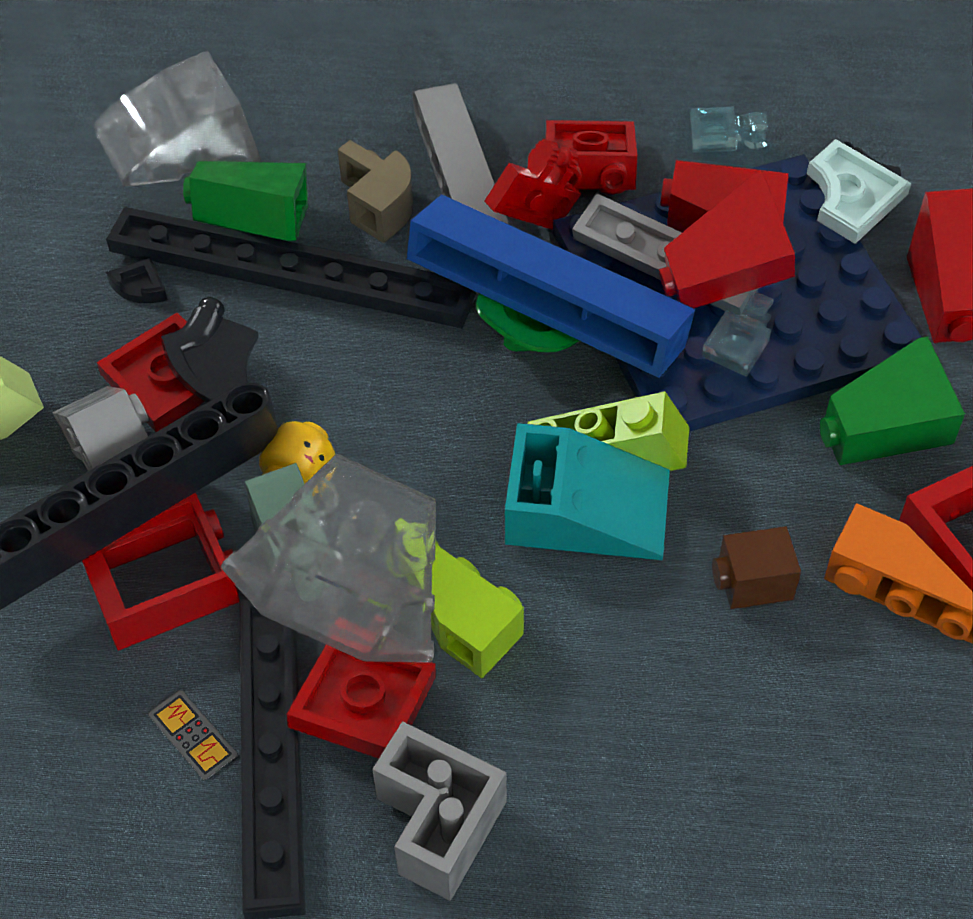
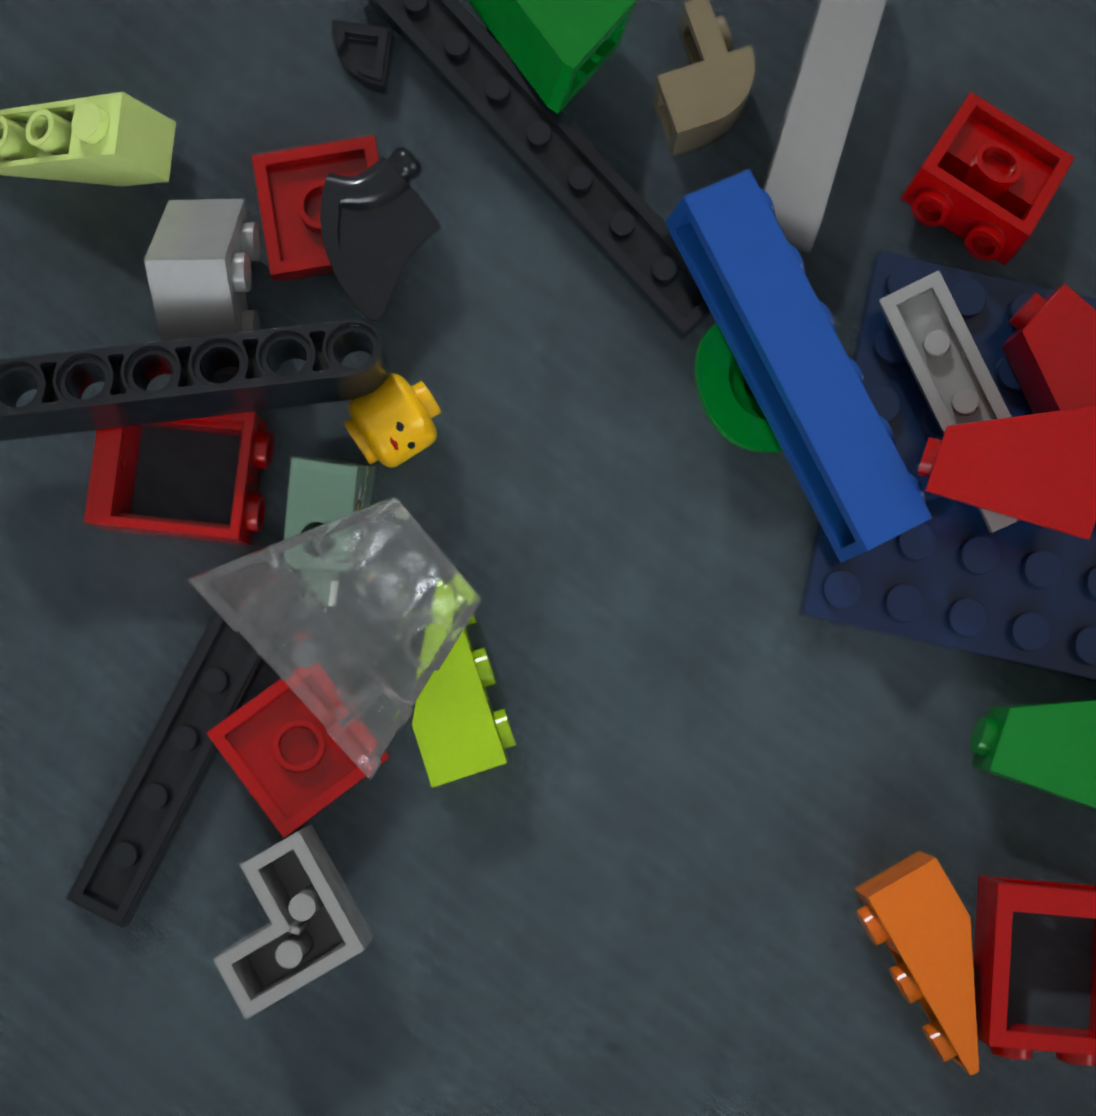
camera: 30 degrees right, 30 degrees up
sticker [148,690,238,780] -> none
red hinge [484,138,581,230] -> none
teal slope [505,423,670,560] -> none
lime slope [527,391,689,471] -> none
clear light blue plate [702,292,773,377] -> none
reddish brown brick [712,526,801,609] -> none

